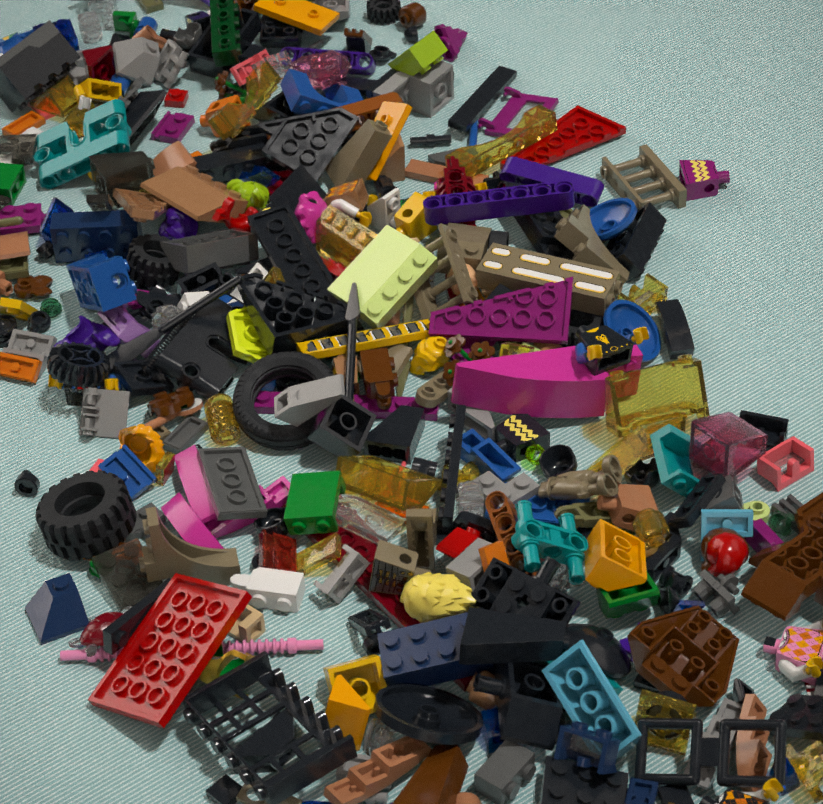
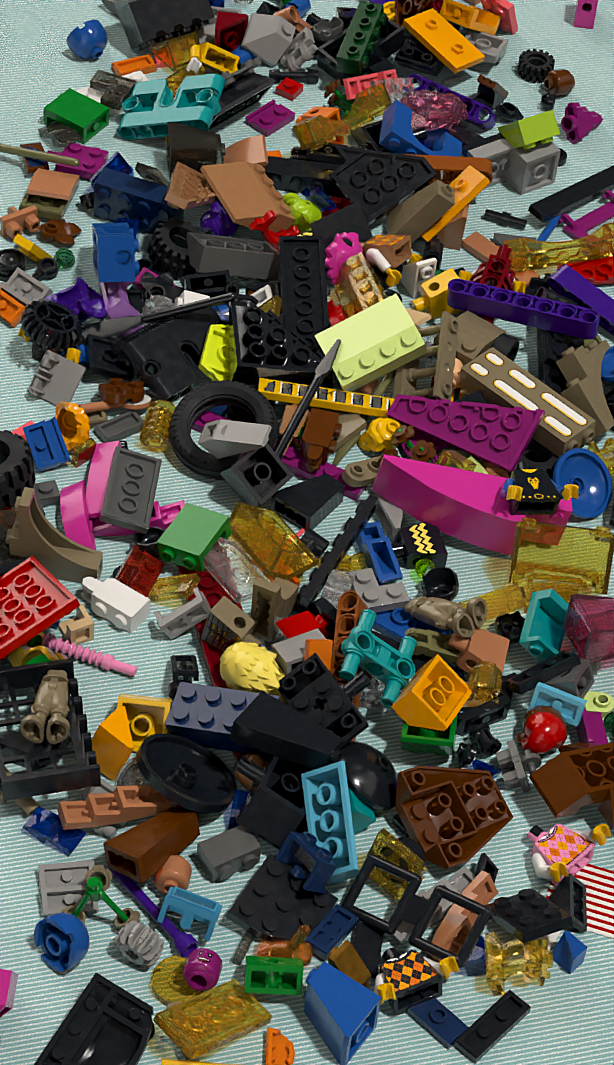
camera: 15 degrees right, 5 degrees up
none -> dark tan piece [20,670,70,744]
none -> black bar [269,69,318,84]

